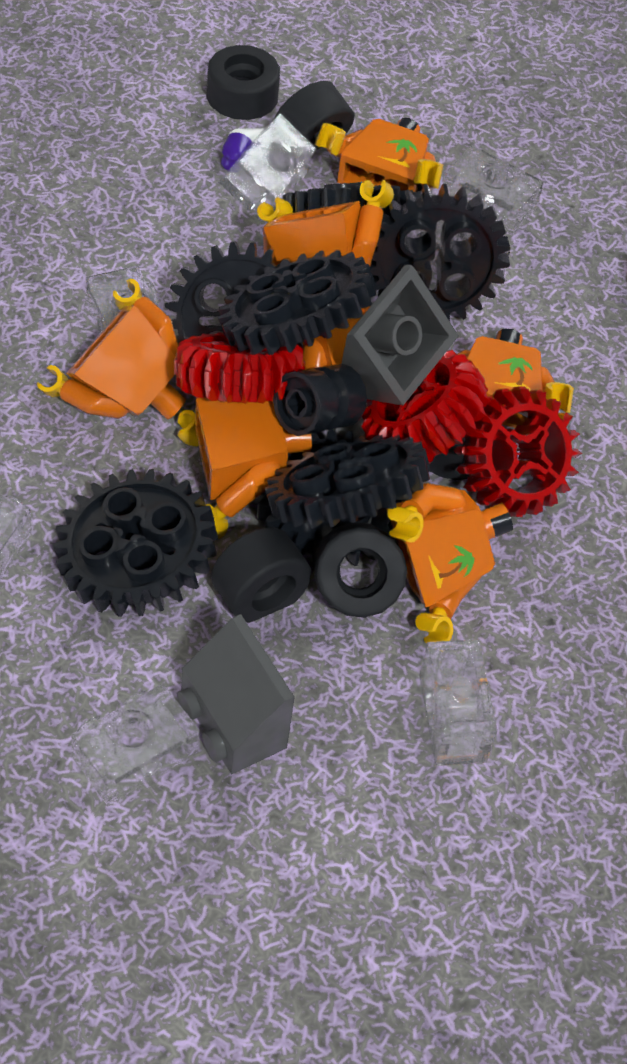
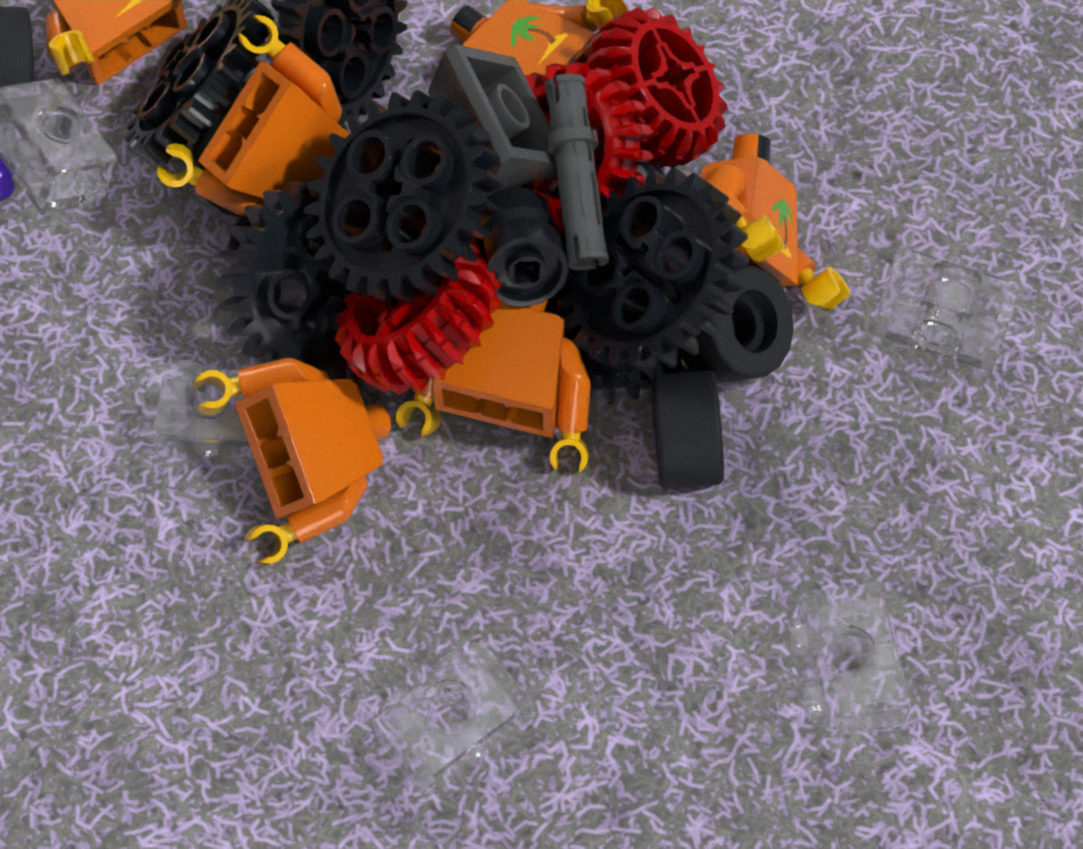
camera: 55 degrees left, 10 degrees up
black gear [53,469,218,617] -> none
dark grey slope [177,614,295,775] -> none
none -> dark grey pin [544,74,609,270]

